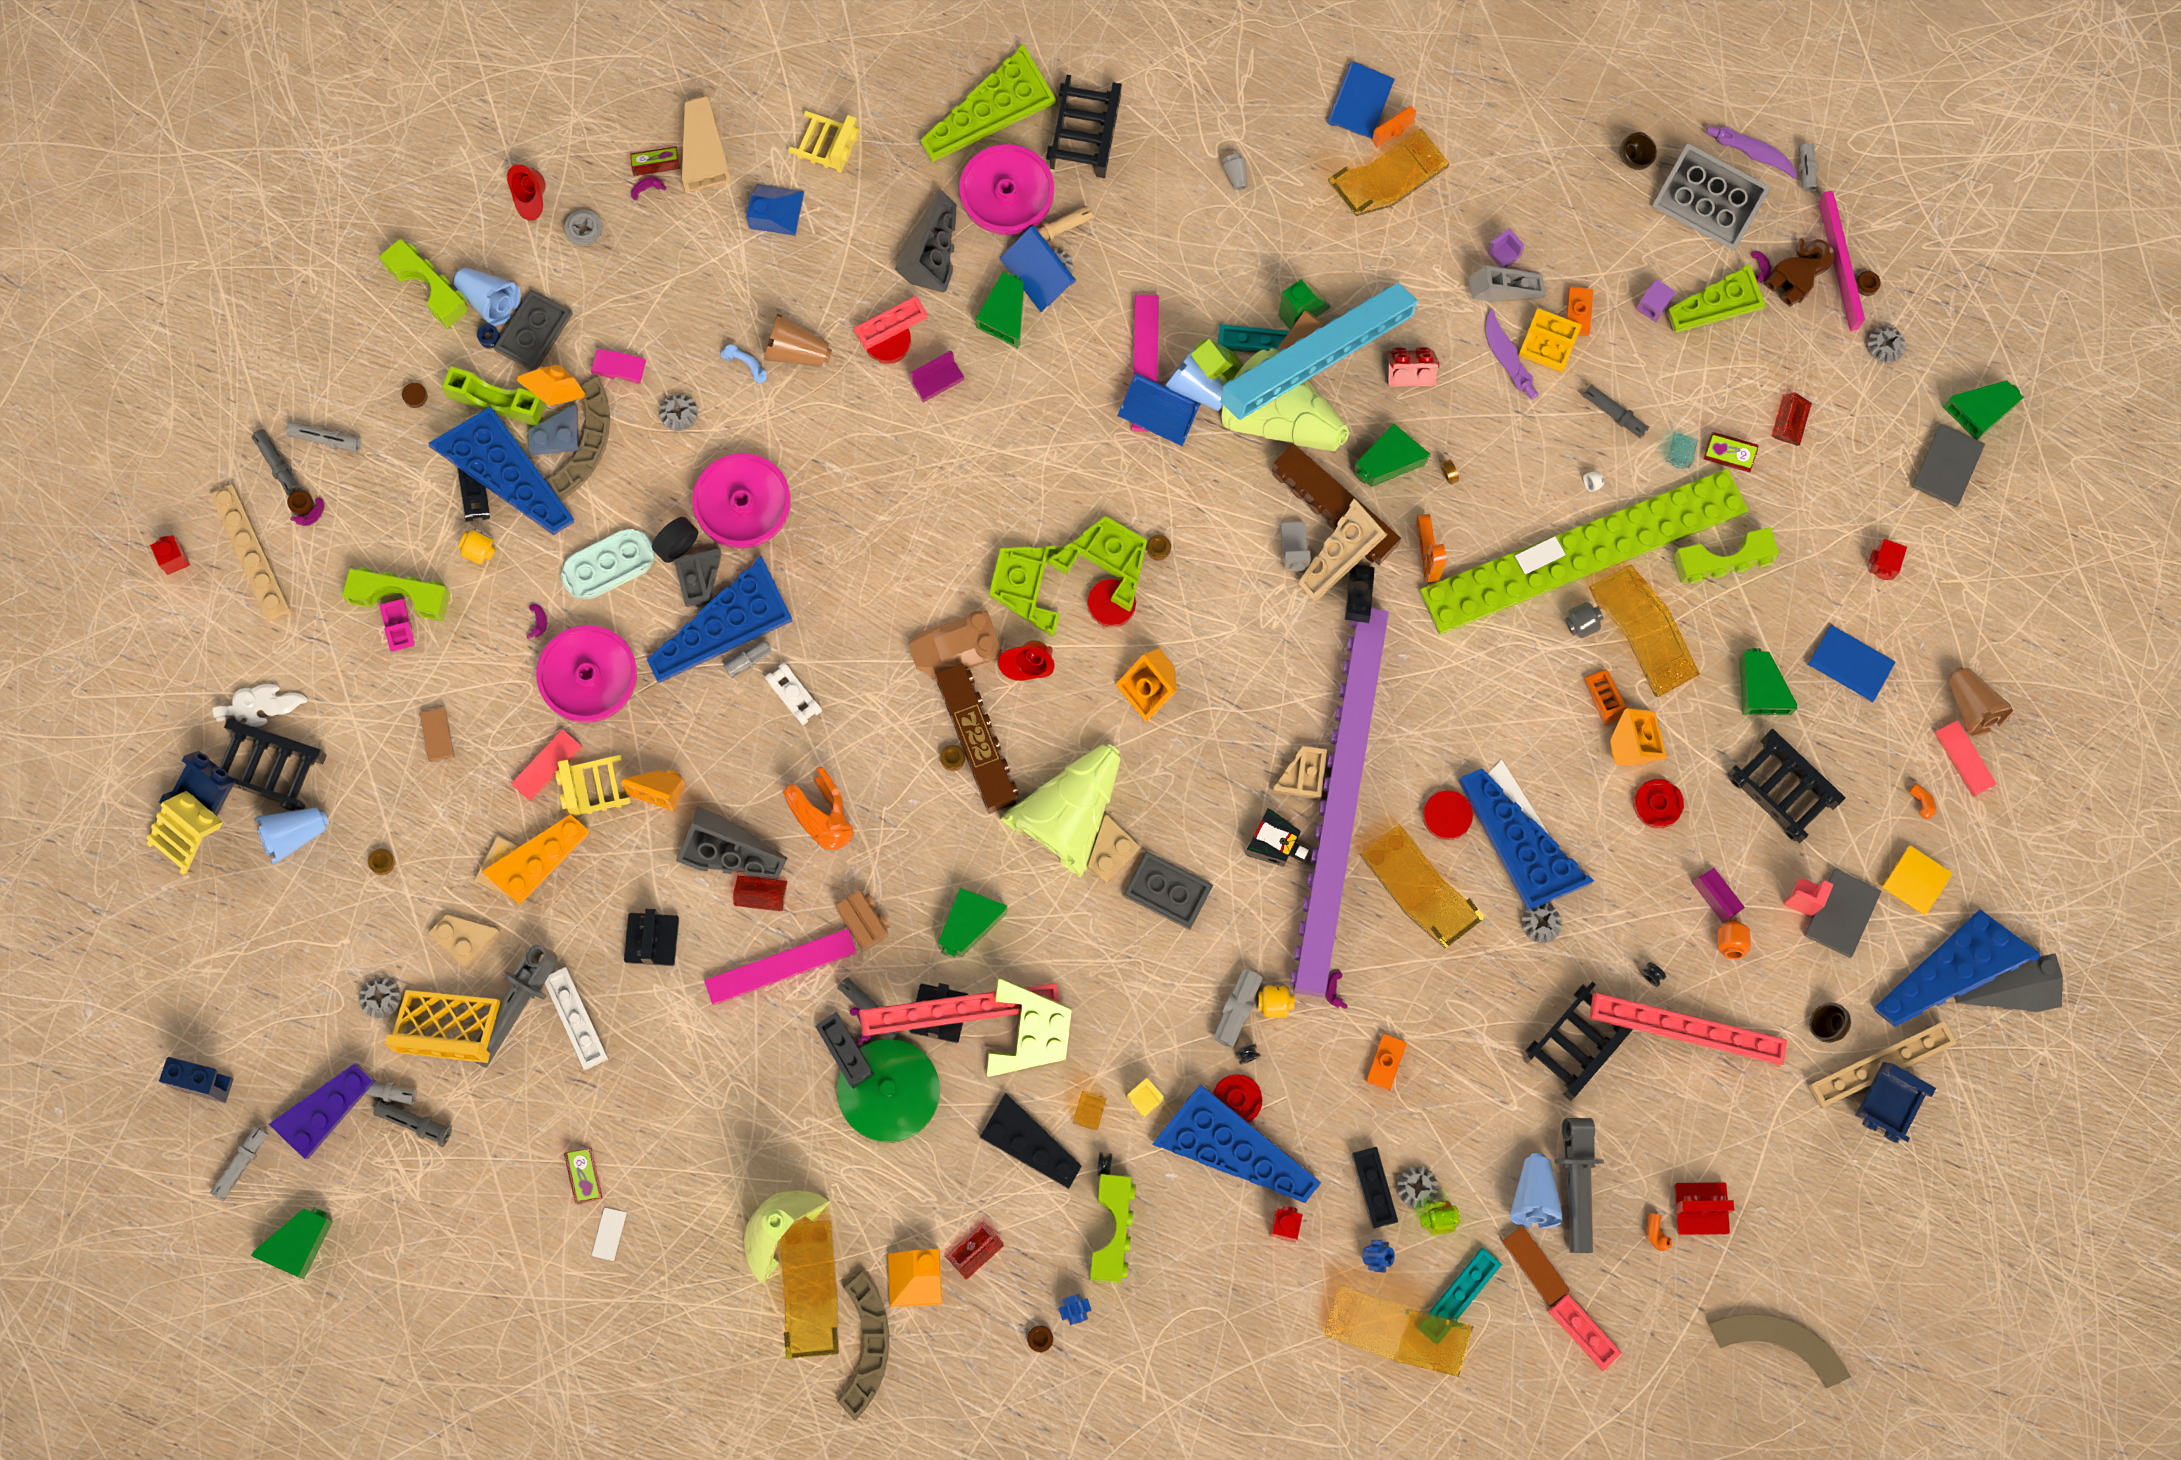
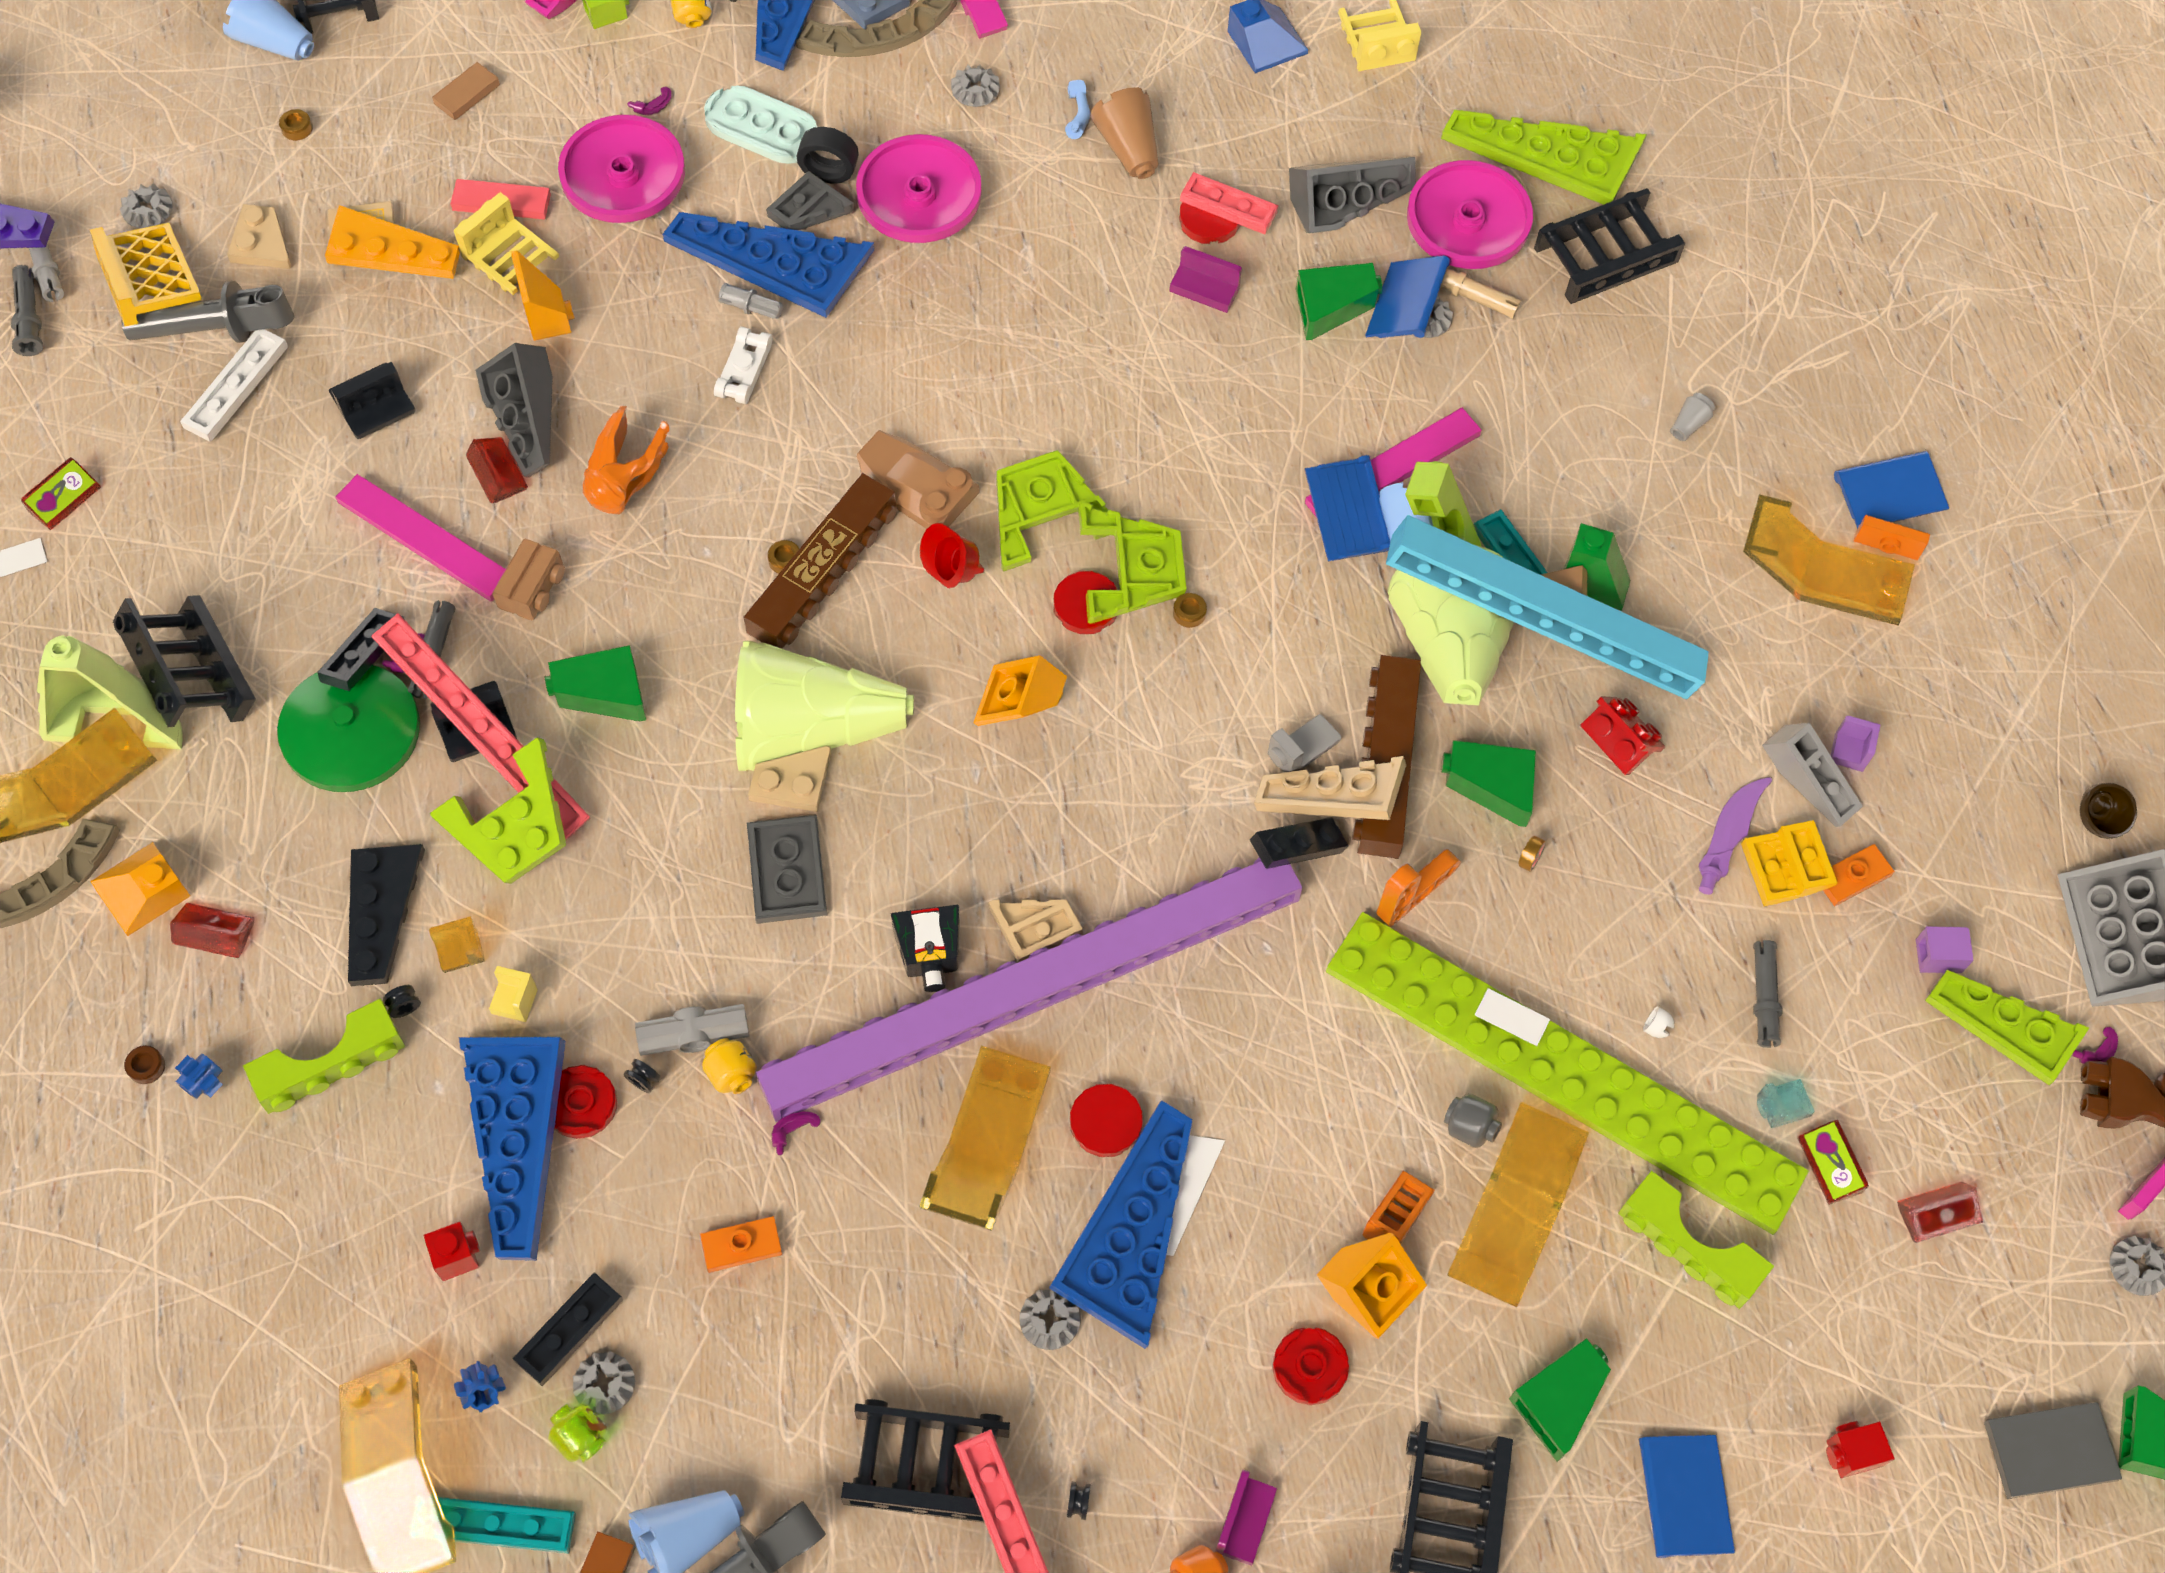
camera: 55 degrees right, 10 degrees down
none -> black fence [113,595,256,727]

